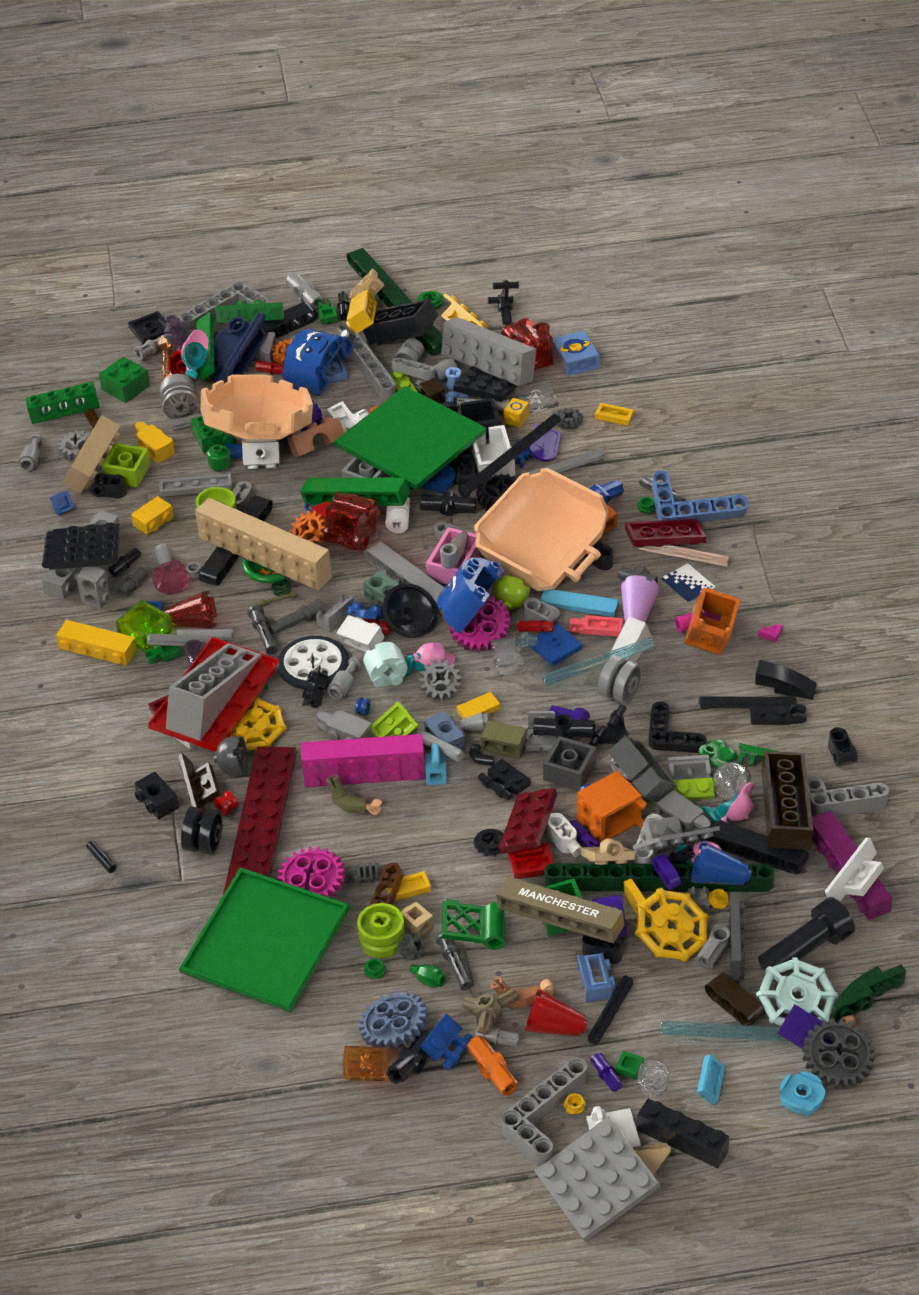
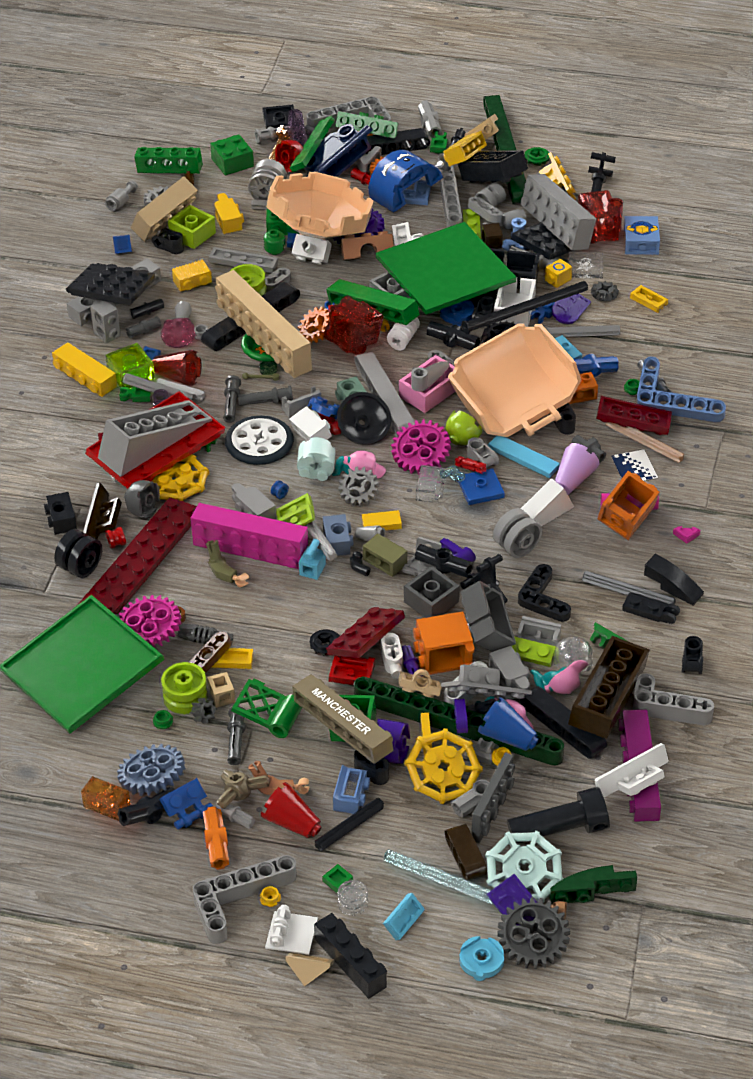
camera: 20 degrees right, 0 degrees up
teal hair [181,330,209,379] -> none
black hinge [302,665,329,708] -> none
light grey piece [328,656,362,700] -> none
green plant [409,964,446,988] -> none
blue cylinder [438,558,504,634] -> none
black plate [478,759,531,800] -> none
light grey plate [534,1116,661,1242] -> none
clear light blue axle [543,637,655,686] -> none
coral hinge [569,615,623,637] -> none
dark purple axle [590,1052,622,1092] -> none
green plate [698,739,738,770] -> none

